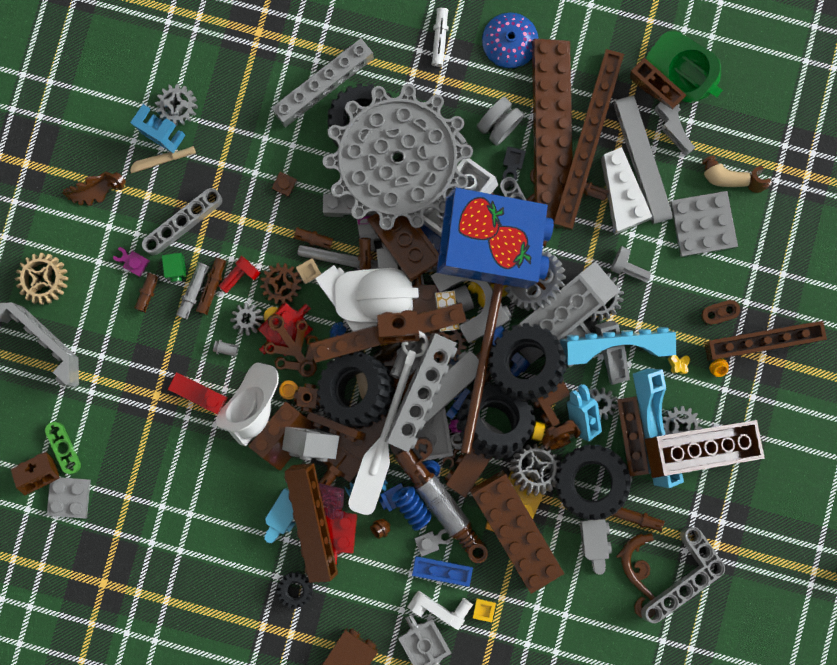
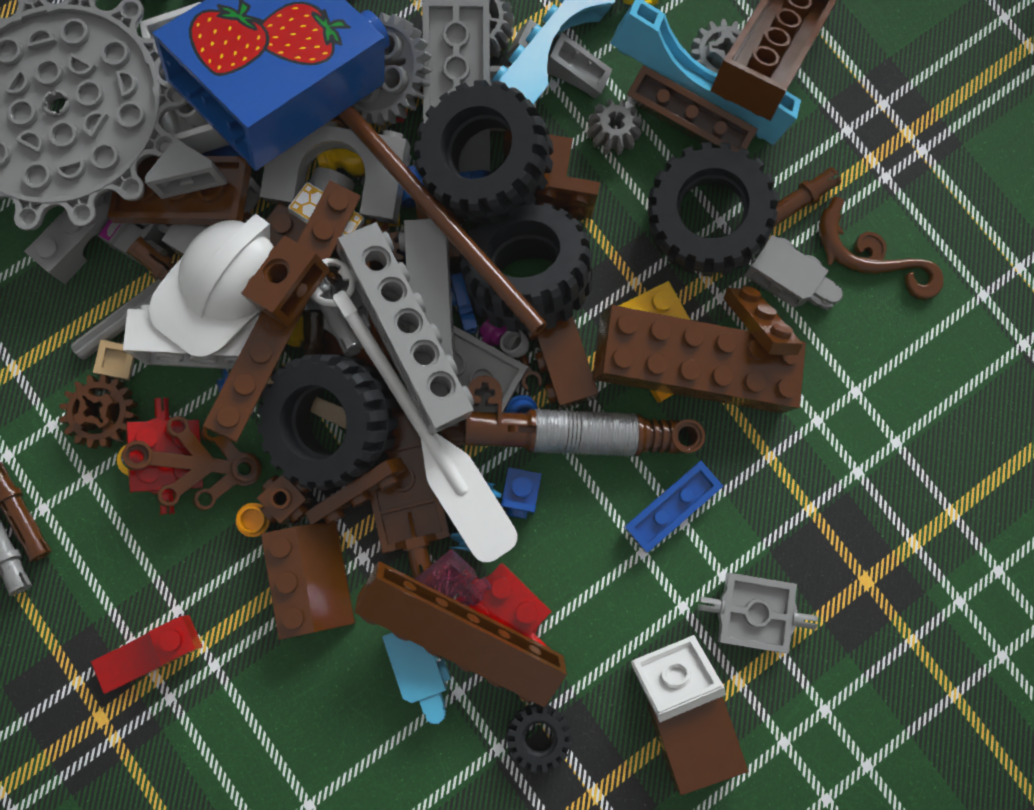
camera: 60 degrees left, 5 degrees down
light grey pin [213,340,238,357] -> none
white piece [216,363,279,446] -> none
red piece [219,256,261,293] -> none
light grey gear [231,303,264,336] -> none
light grey brick [282,427,339,462] -> none
reddish brown pin [293,227,333,250] -> none
reddish brown plate [370,519,390,539] -> none
blue piece [392,486,432,531] -> none
white beam [407,591,473,630] -> none
light grey plate [414,529,451,557] -> none
yellow plate [473,598,496,622] -> none
light grey gear [509,444,562,496] -> none
yellow beam [531,421,545,442] -> none
reddish brown plate [542,420,581,450] -> none
medium azure hinge [567,384,602,441] -> none
light grey beam [641,527,725,623] -> none
none -> light grey slope [145,138,227,199]
none -> white plate [631,635,726,722]
none -> reddish brown plate [723,286,803,355]

